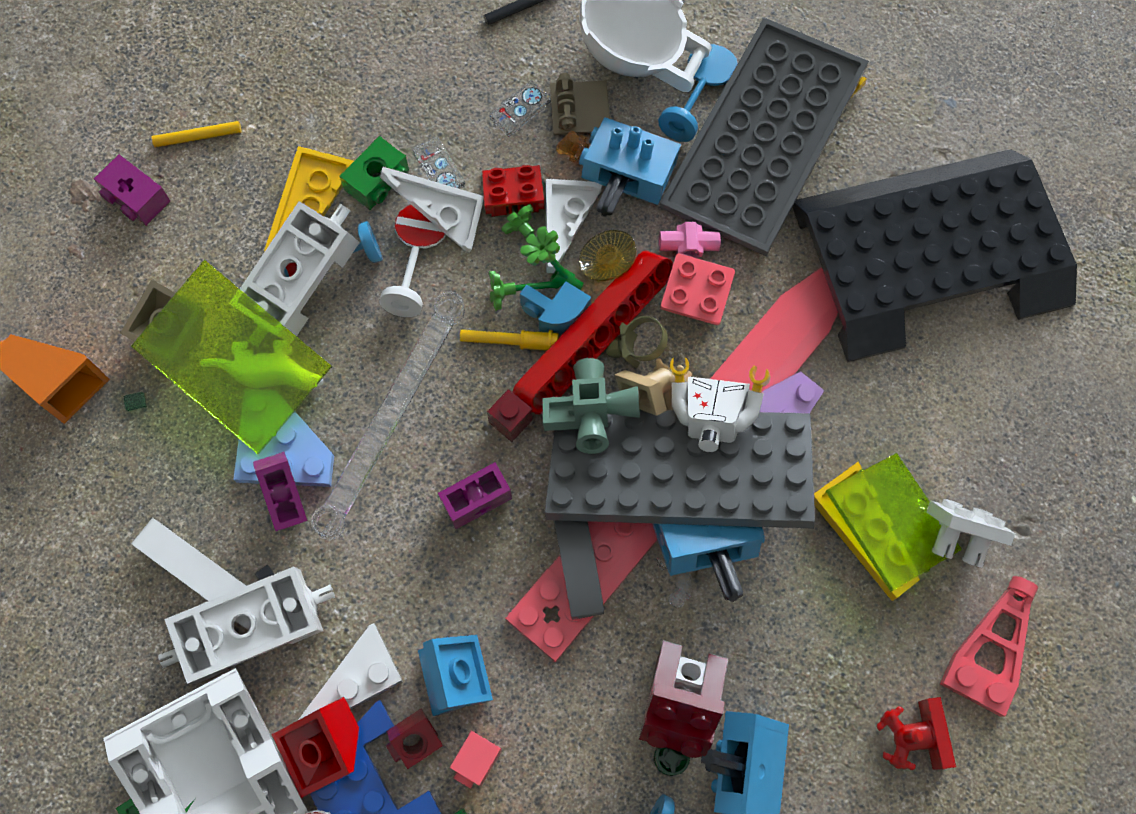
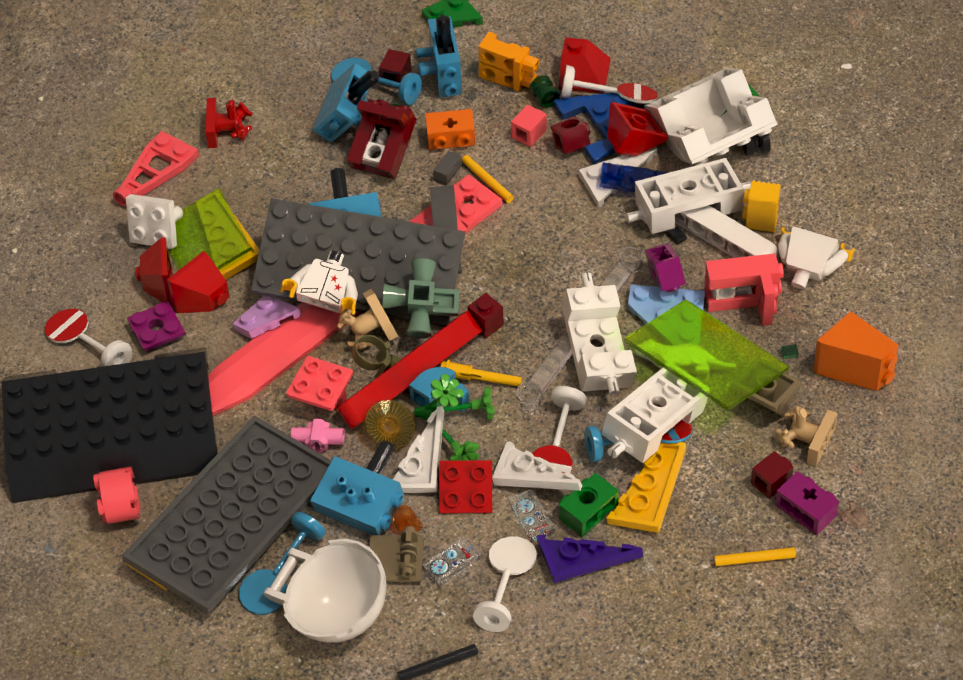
camera: 170 degrees left, 20 degrees down
dark azure bracket [418,635,493,716] -> none
magenta brick [438,462,512,529] -> none
none -> piece [45,309,132,367]
none -> coral brick [93,466,140,524]
none -> magenta piece [127,301,186,352]
none -> red slope [136,237,173,307]
none -> red slope [167,251,230,313]
none -> orange brick [425,109,475,150]
none -> dark grey piece [434,151,462,185]
none -> yellow bar [462,155,514,203]
none -> white piece [473,536,537,632]
none -> dark purple wing [537,535,643,583]
none -> white brick [561,272,637,396]
none -> clear blue plate [599,162,670,193]
none -> coral brick [704,253,784,326]
none -> yellow brick [742,180,781,232]
none -> dark red brick [751,451,794,499]
none -> tan piece [776,406,837,467]
none -> white torso [778,226,855,289]

